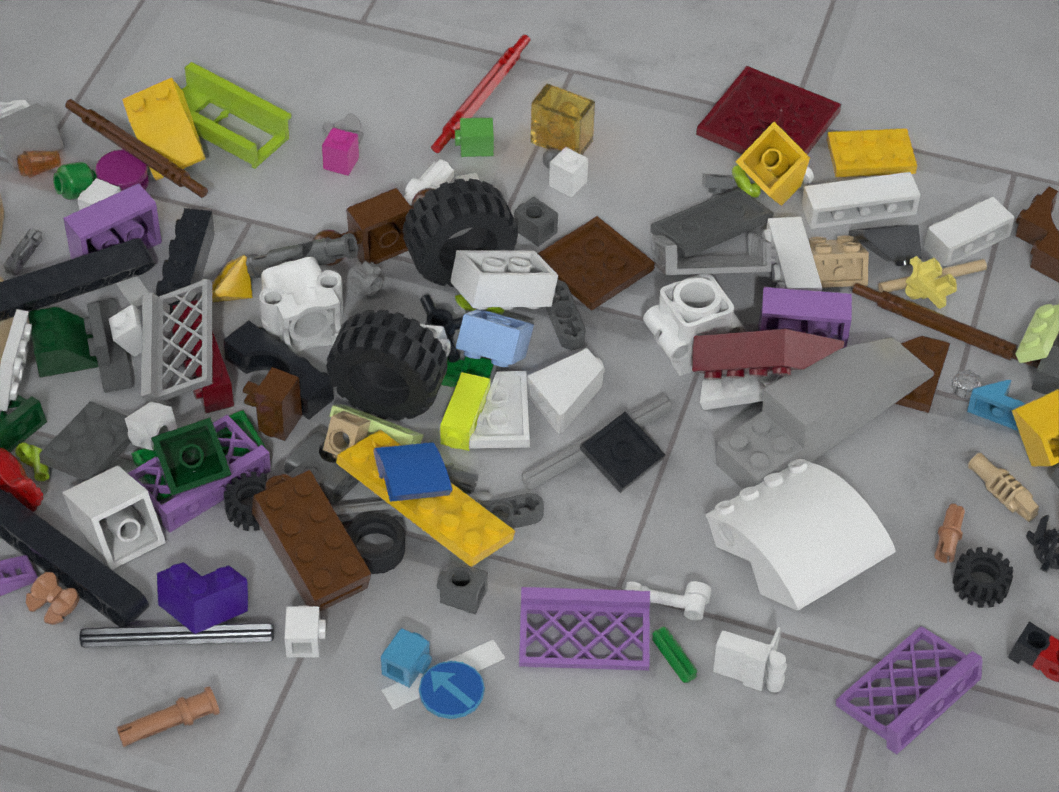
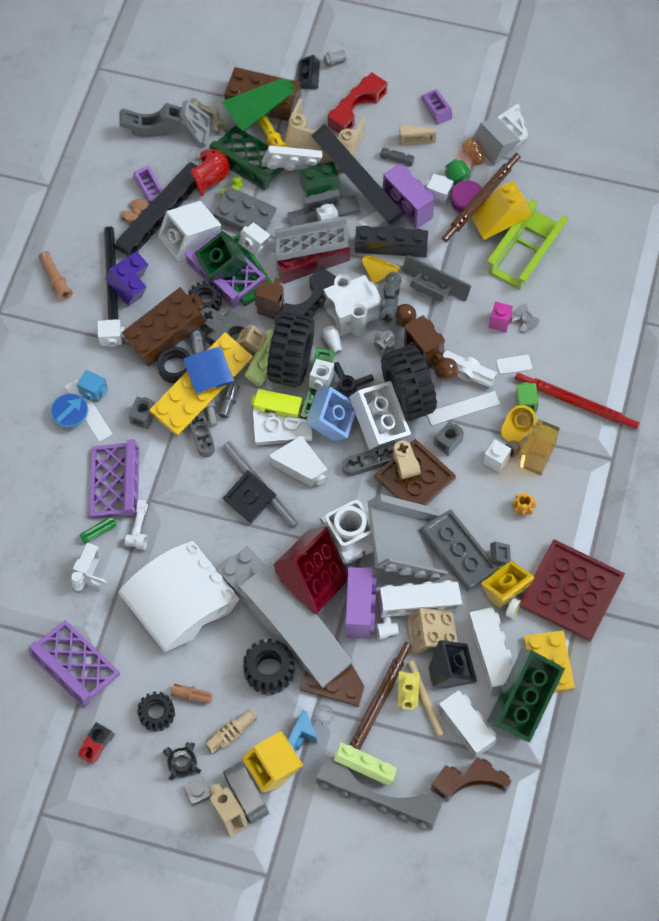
camera: 90 degrees right, 15 degrees up
none -> black tyre [243,639,295,695]
none -> tan piece [393,440,421,480]
none -> dark grey bracket [402,255,472,302]
none -> dark green brick [487,648,565,743]
none -> white sticker [497,355,532,374]
none -> yellow piece [501,405,537,442]
none -> light orange gear [512,491,537,517]

